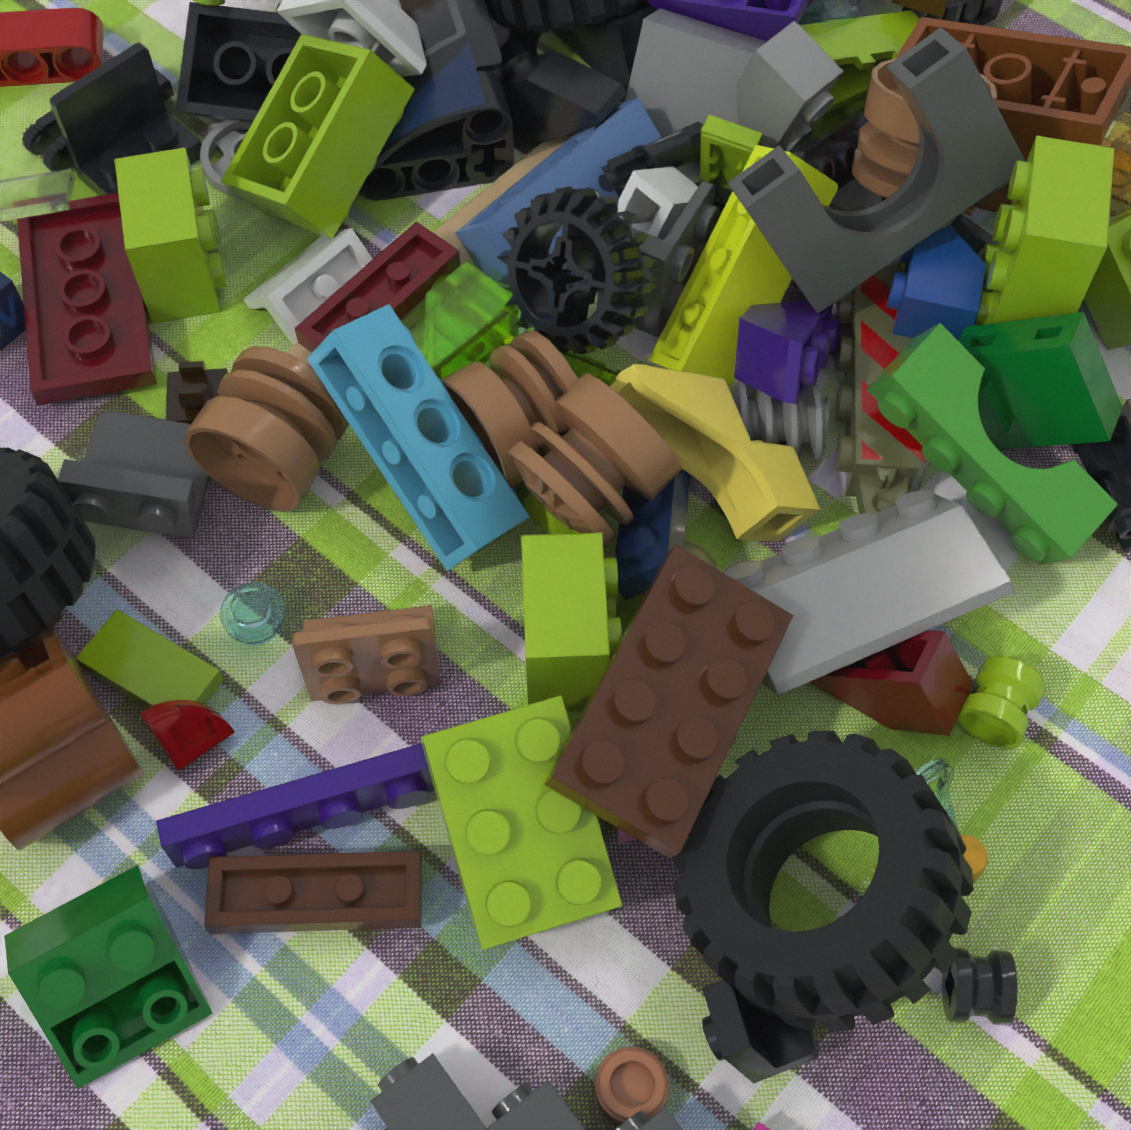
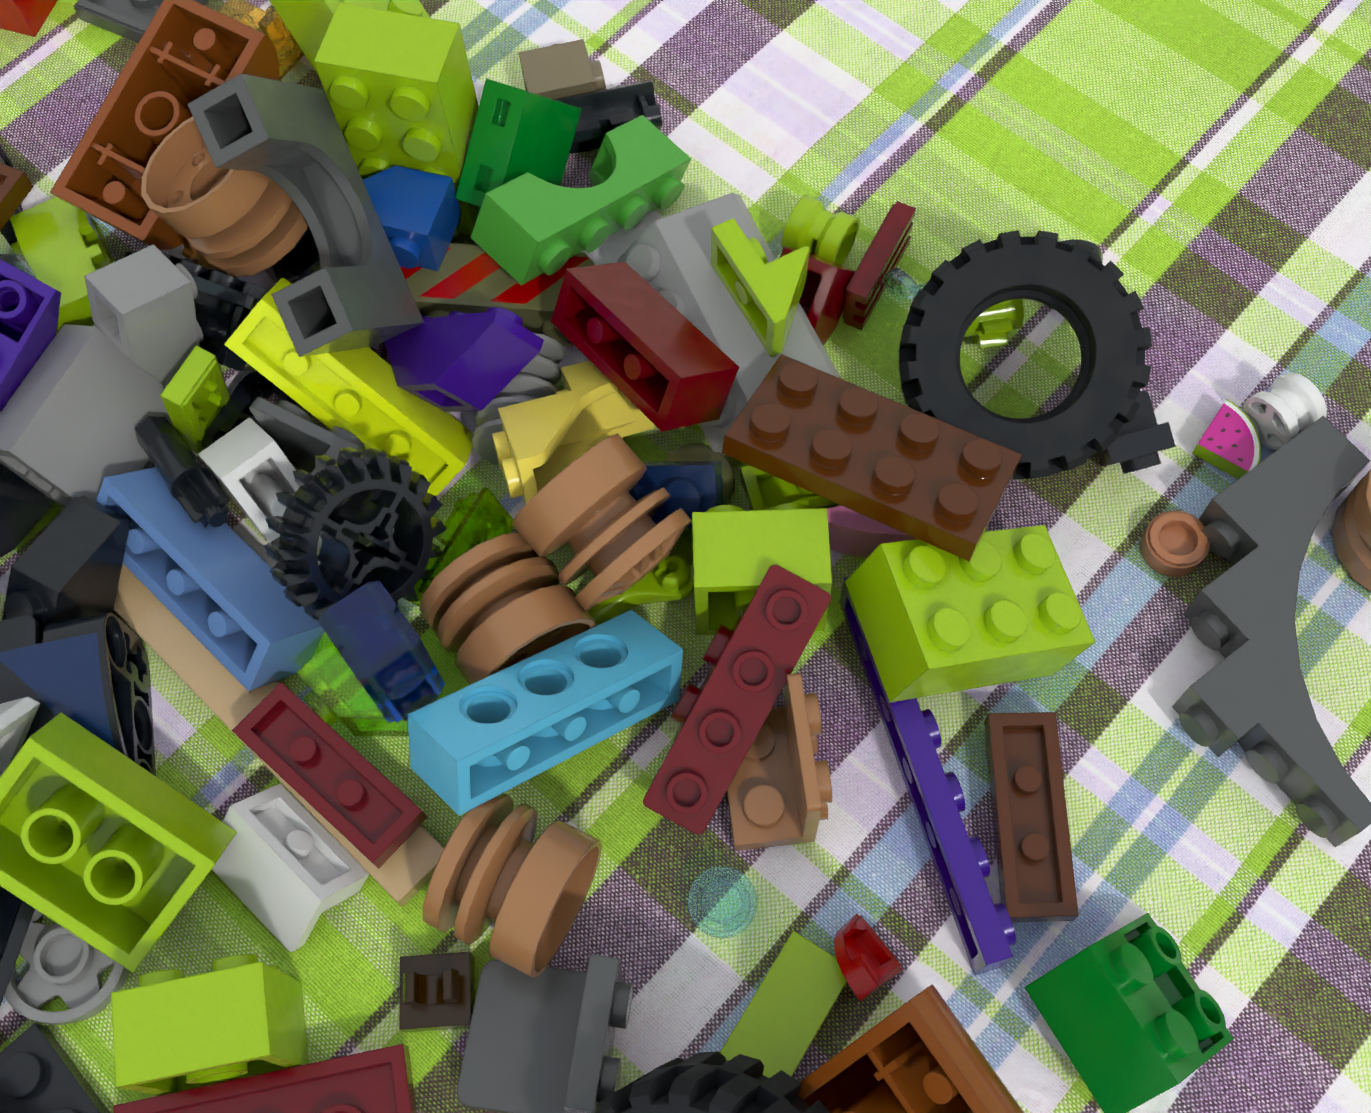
camera: 85 degrees left, 5 degrees up
none -> clear blue brick [318,581,445,723]
none -> dark red brick [551,262,739,432]
none -> dark red bracket [643,564,831,835]
none -> lime slope [711,218,810,358]
none -> dark red tile [842,201,916,331]

